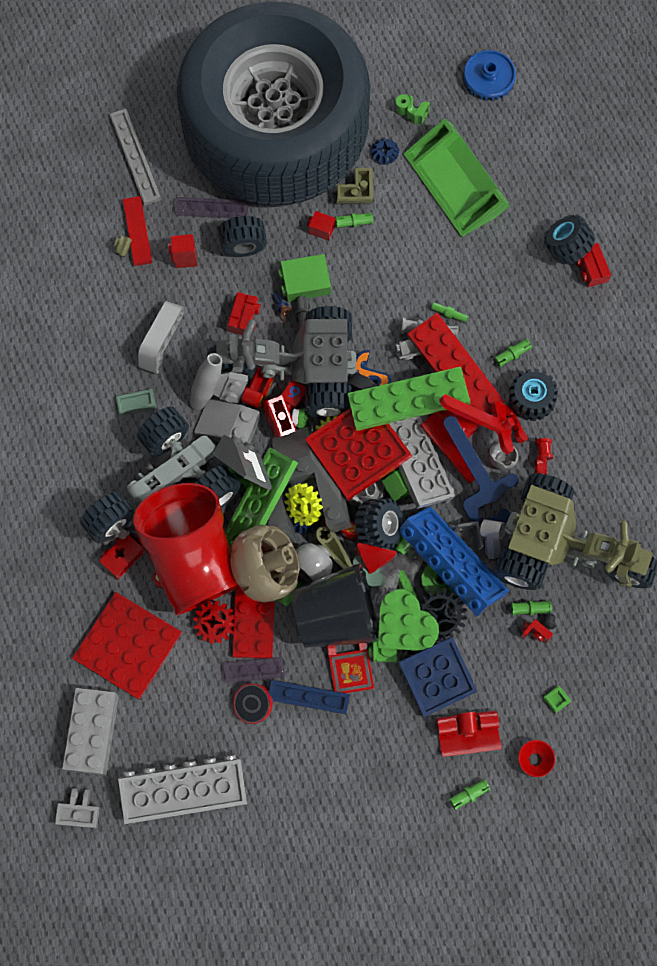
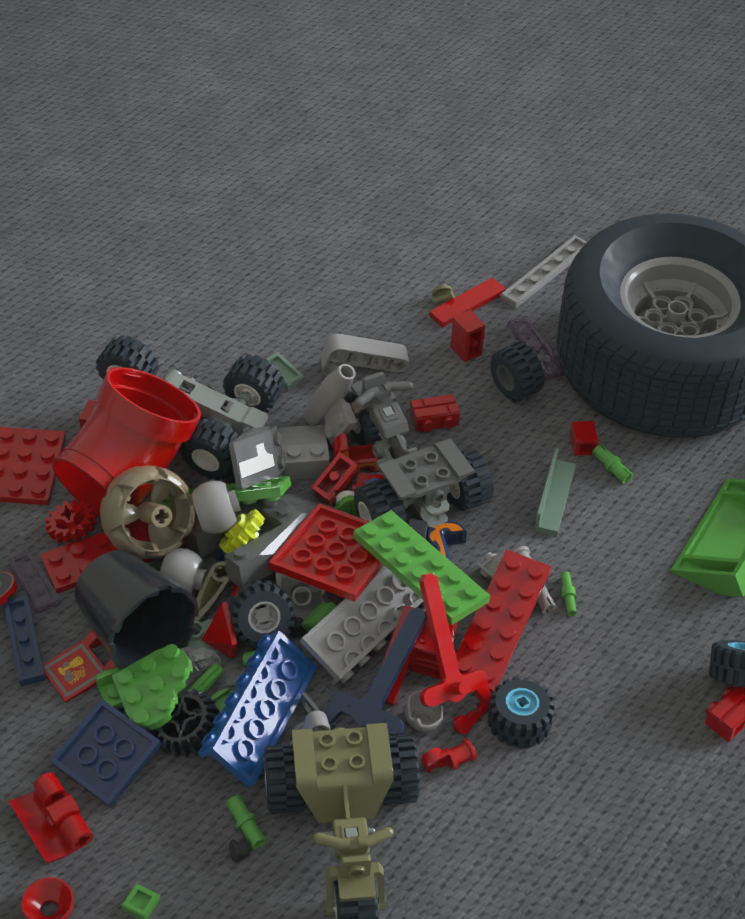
camera: 60 degrees right, 25 degrees down
piece [273,292,292,323] -> none
bright green brick [278,254,331,302] -> none
olive brick [337,168,373,204] -> none
dark blue gear [371,137,399,164] -> none
bright green pin [494,338,532,368] -> none
red bracket [521,619,553,643] -> none
none -> light grey wheel [192,481,241,534]
none -> sand green panel [534,448,576,536]

